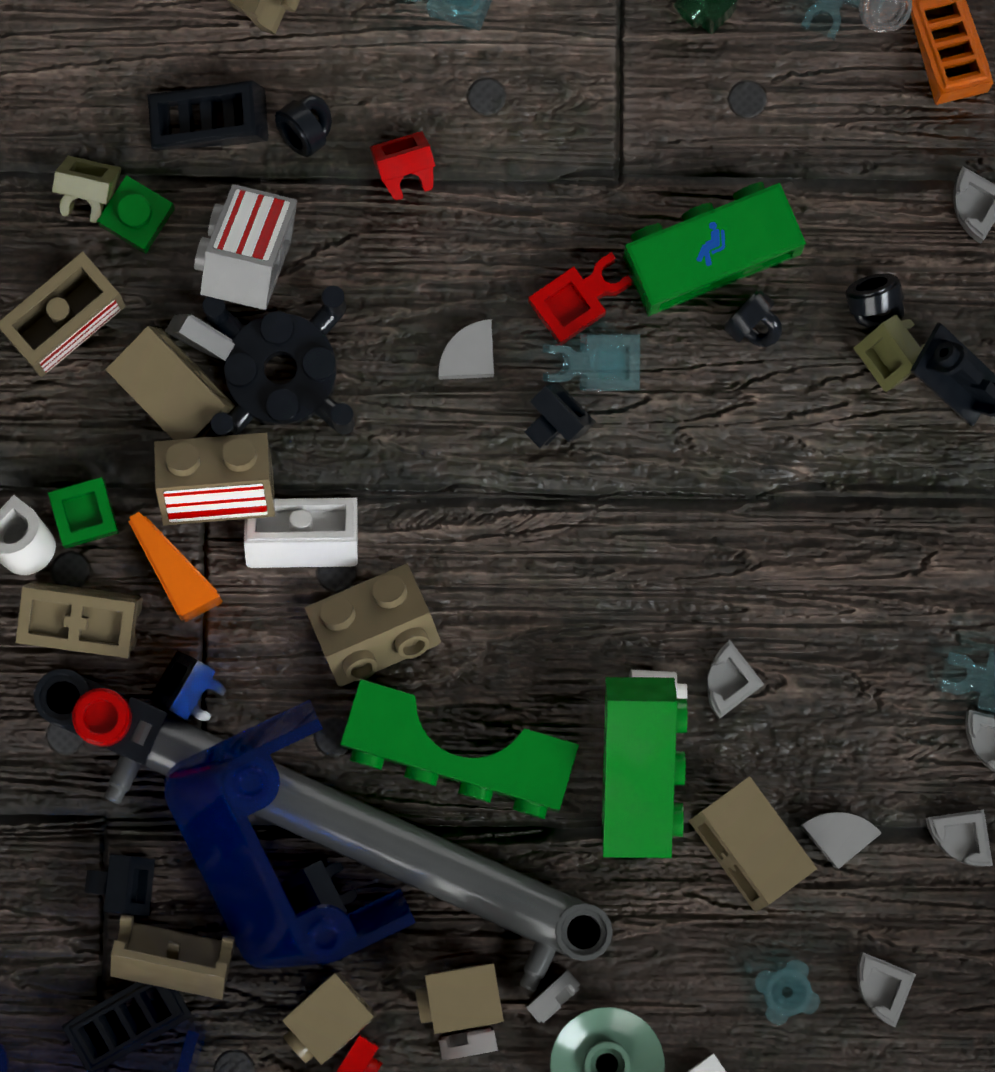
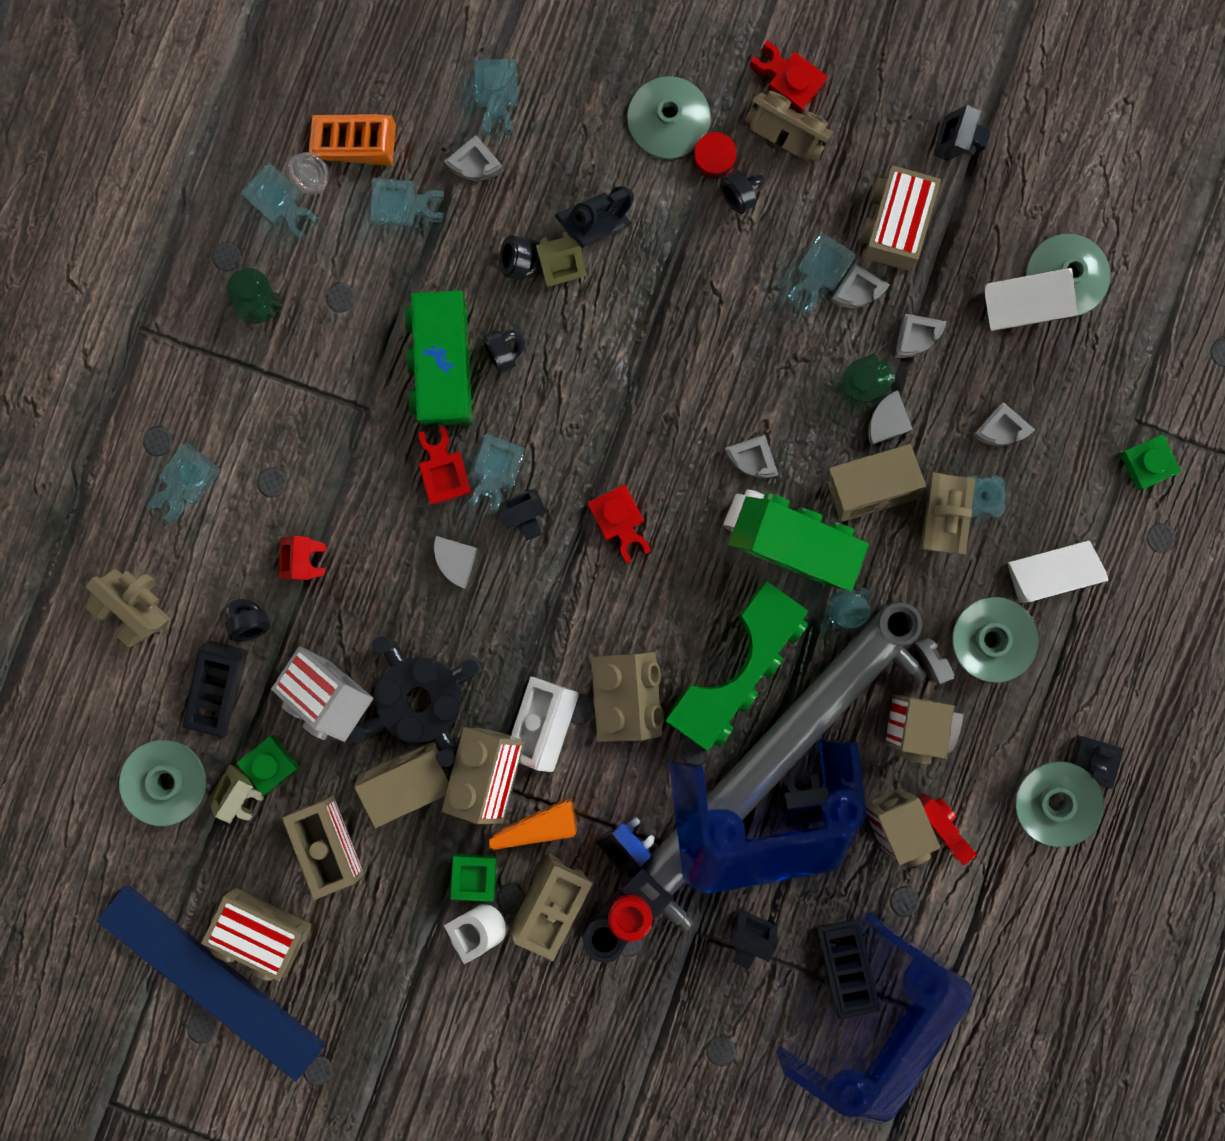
camera: 65 degrees left, 5 degrees up
dark tan hinge [110,914,235,1000] -> none
light grey tile [165,314,235,361] -> none
none -> sand green dish [119,740,206,826]
none -> clear light blue plate [371,178,444,227]
none -> red plate [588,484,651,564]
none -> clear light blue plate [829,588,872,628]
none -> clear green plate [838,352,895,407]
none -> dark tan hips [921,472,976,555]

